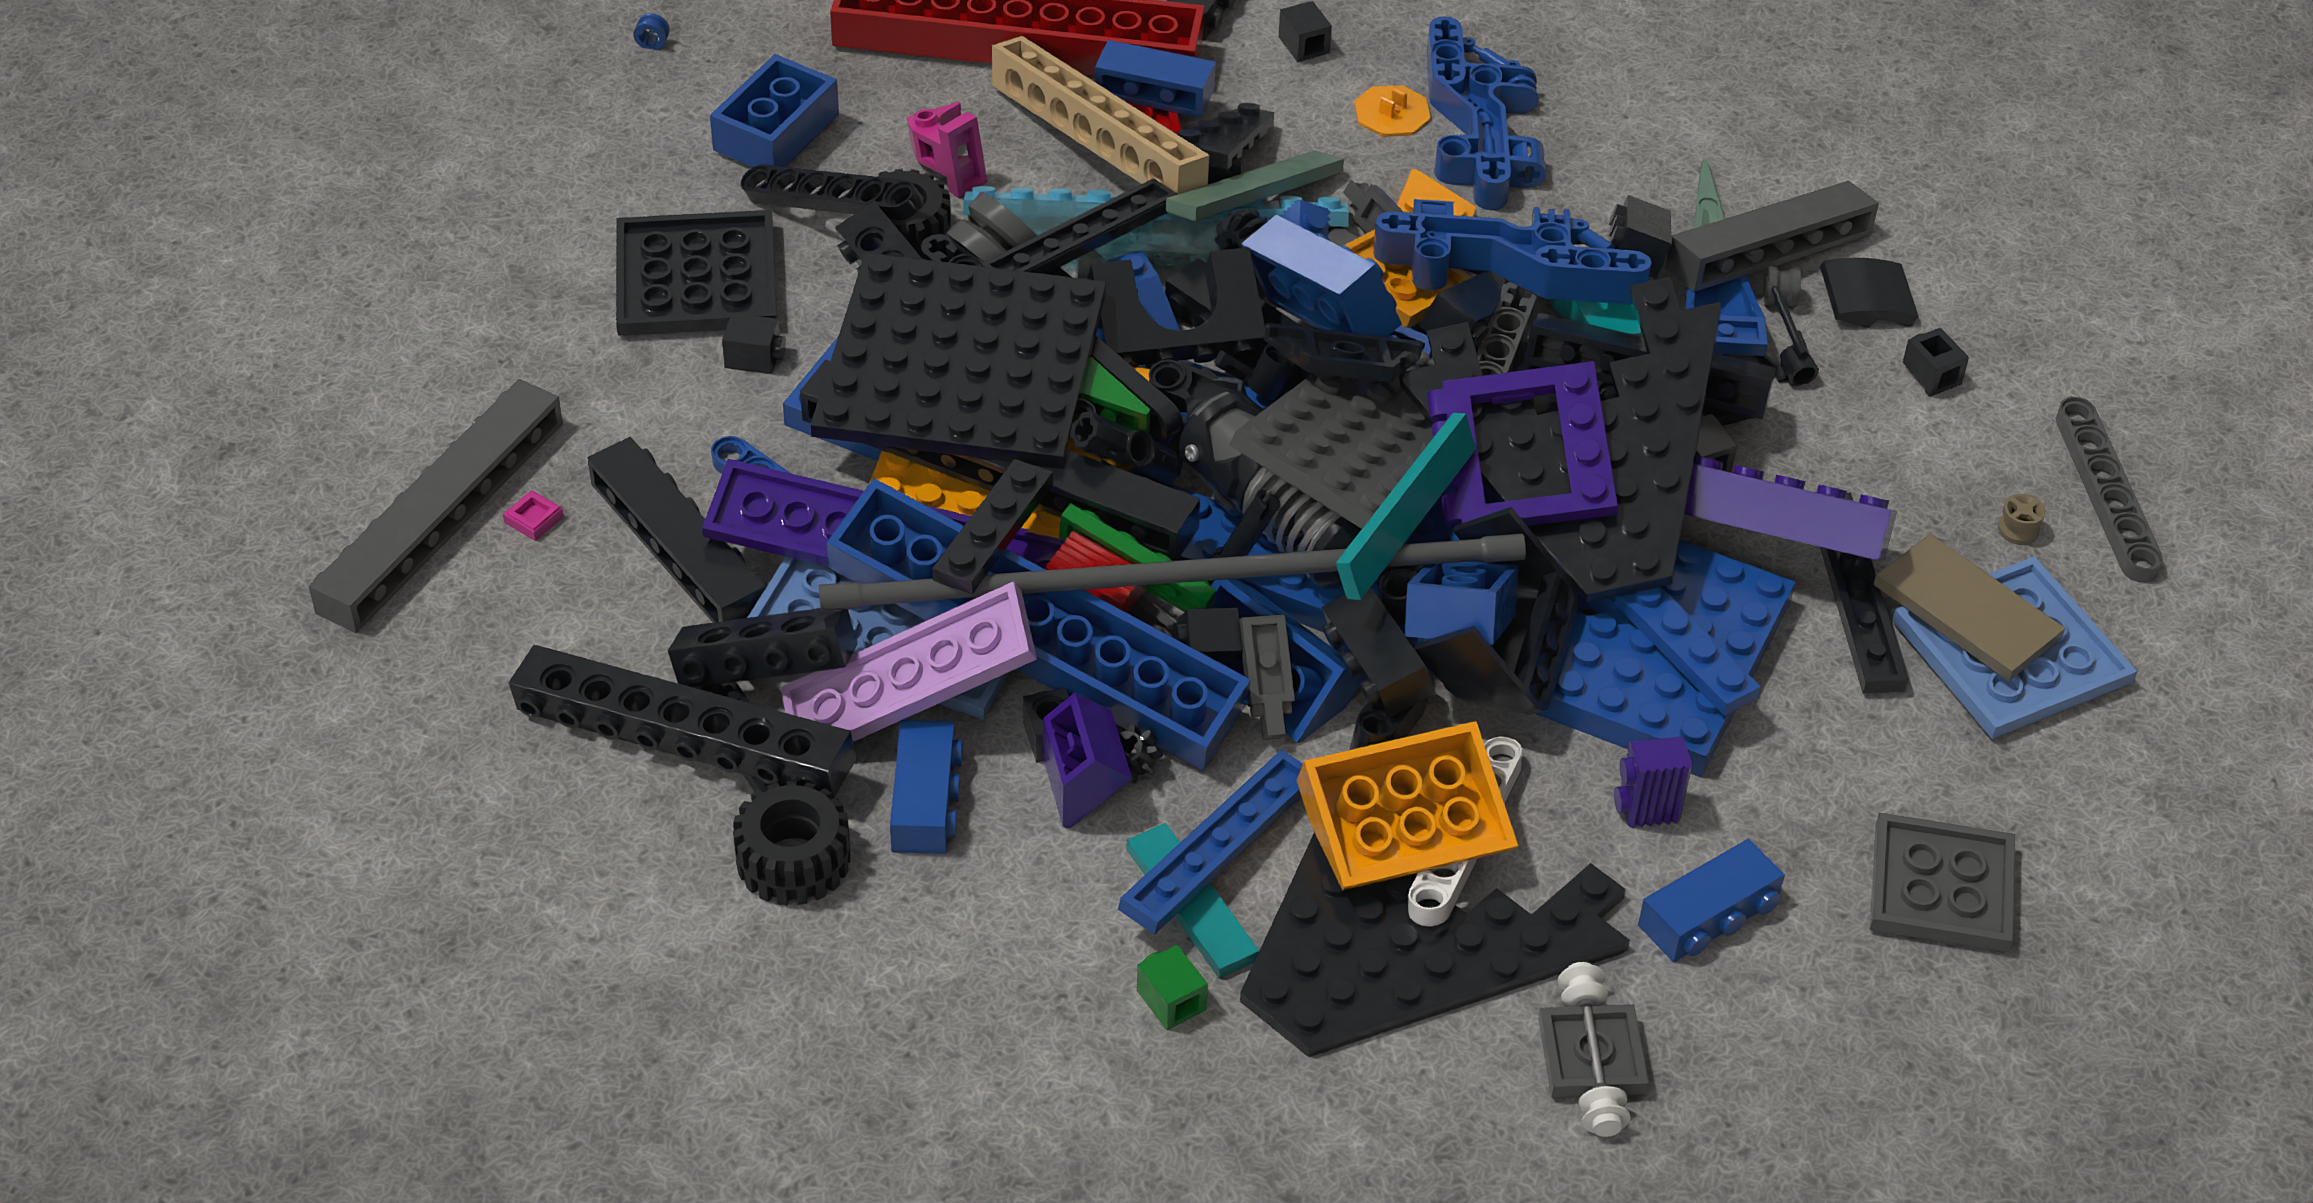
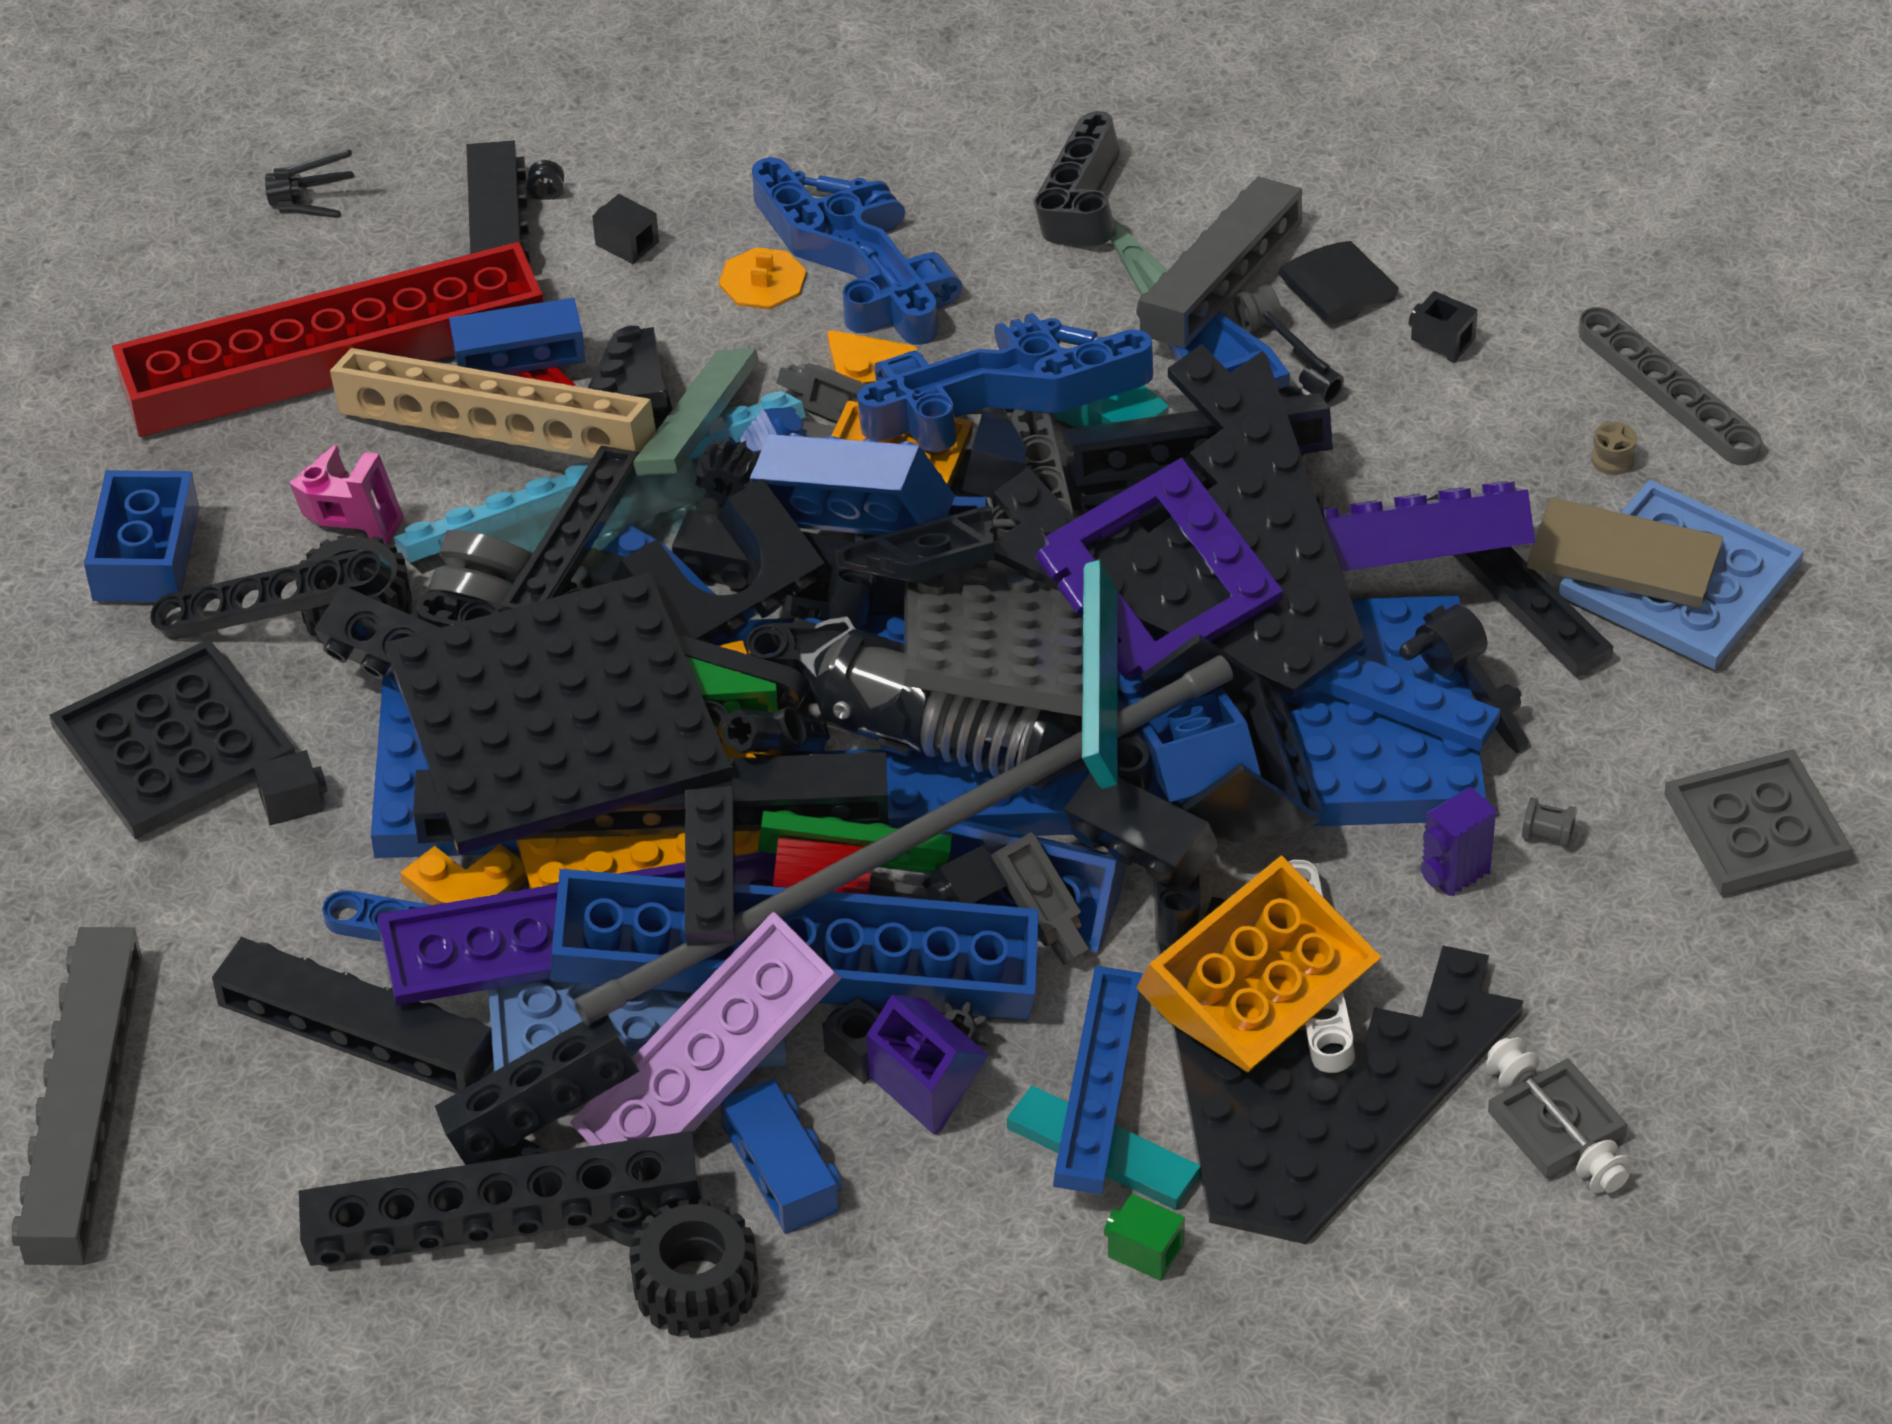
camera: 25 degrees left, 0 degrees up
dark pink tile [503,490,564,541] -> none
black pin [1208,490,1281,585] -> none
black brick [1608,195,1672,279] -> none
blue brick [1638,838,1785,963] -> none
none -> light orange plate [400,844,528,905]
none -> black beam [1034,111,1120,246]
none -> black piece [1399,604,1528,753]
none -> dark grey bush [1522,797,1577,847]

